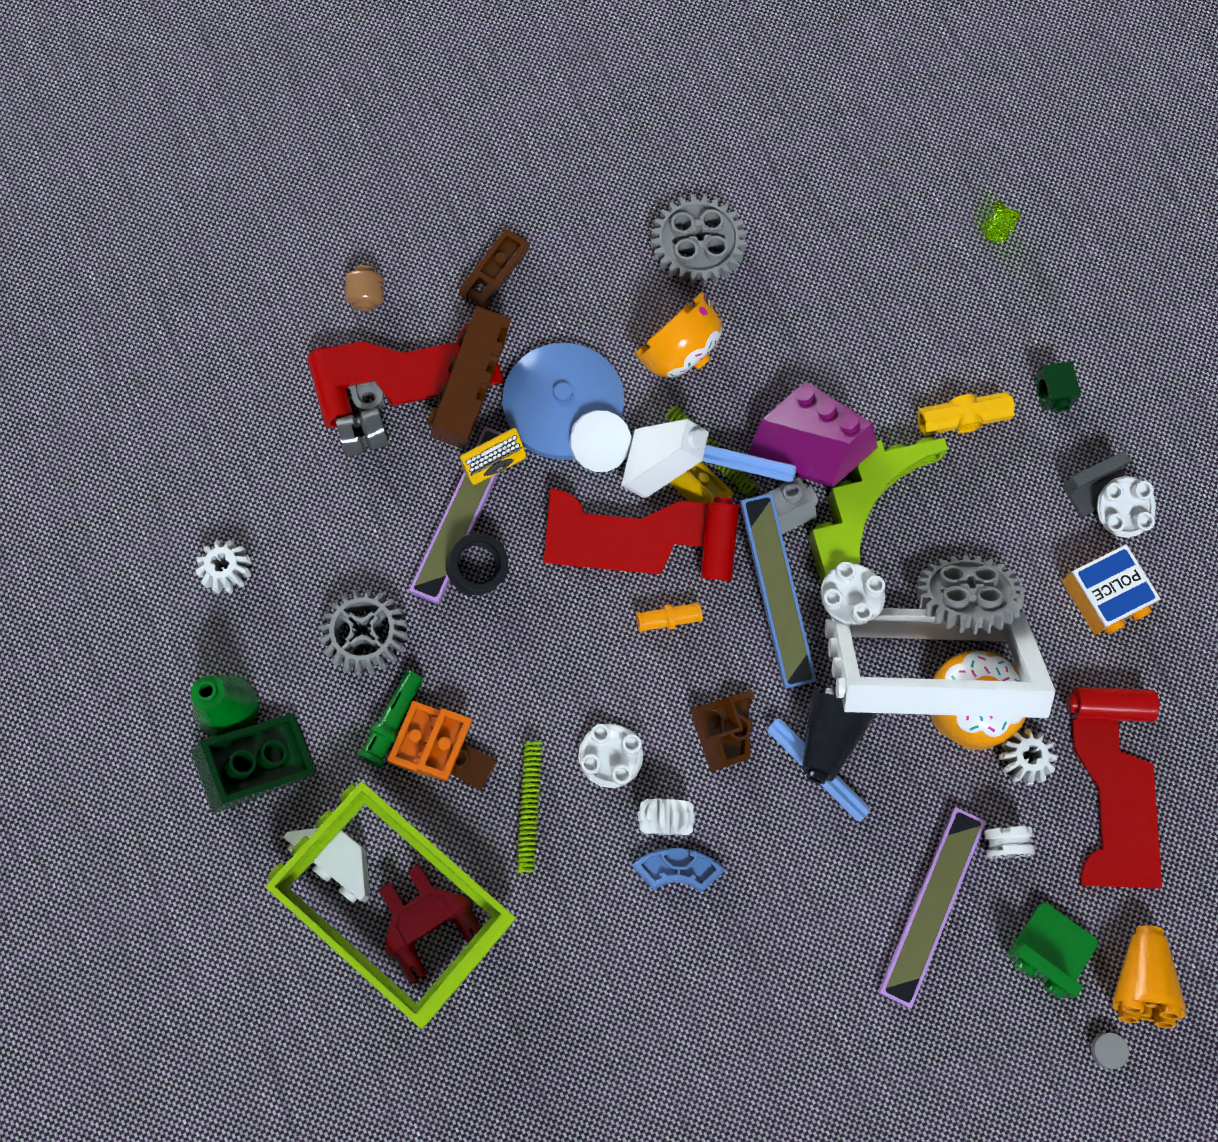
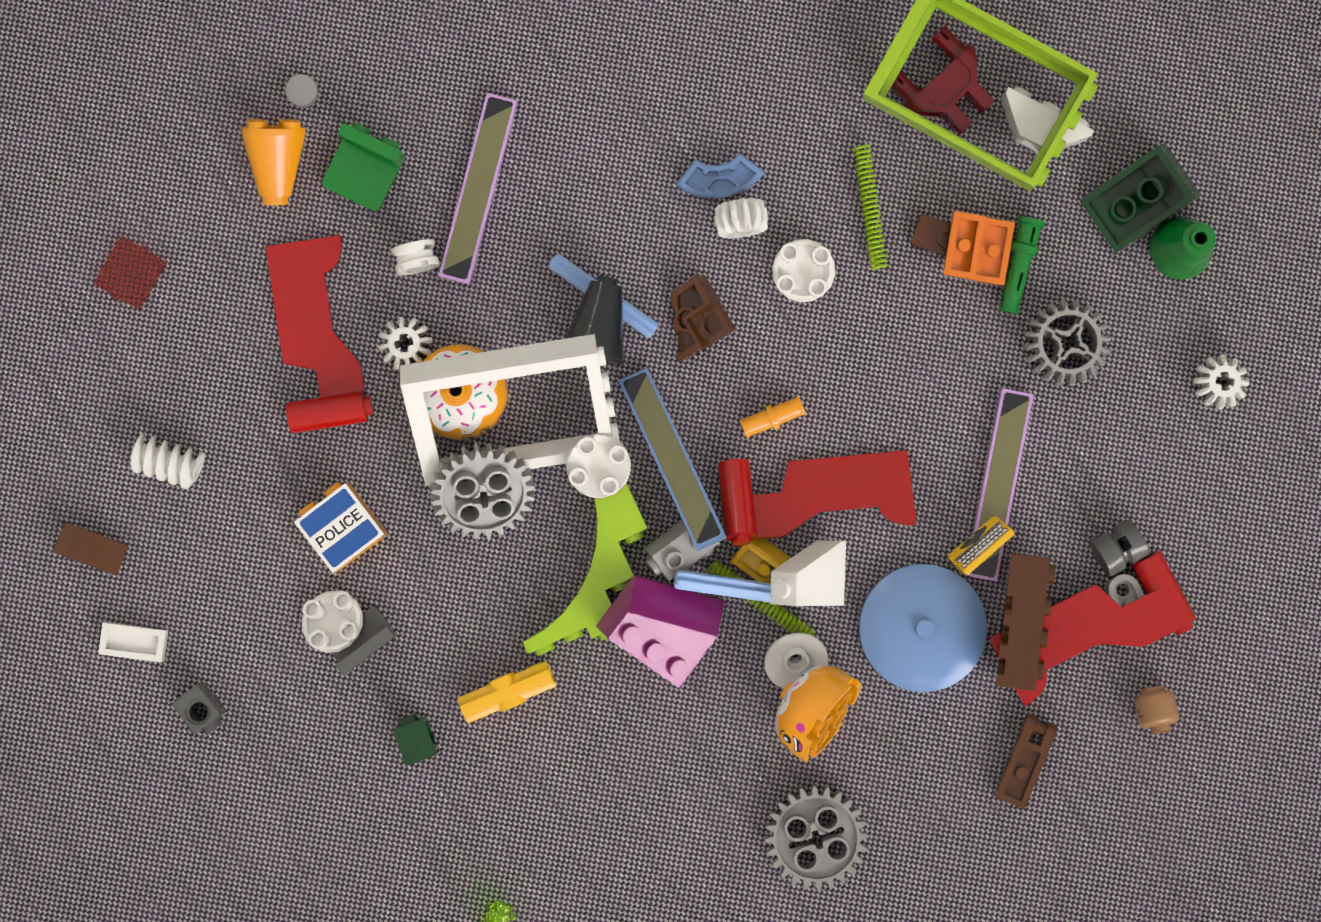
camera: 175 degrees right, 15 degrees up
black tyre [446,533,508,595] -> none
white tile [569,410,631,472] -> none
none -> white dish [764,633,828,688]

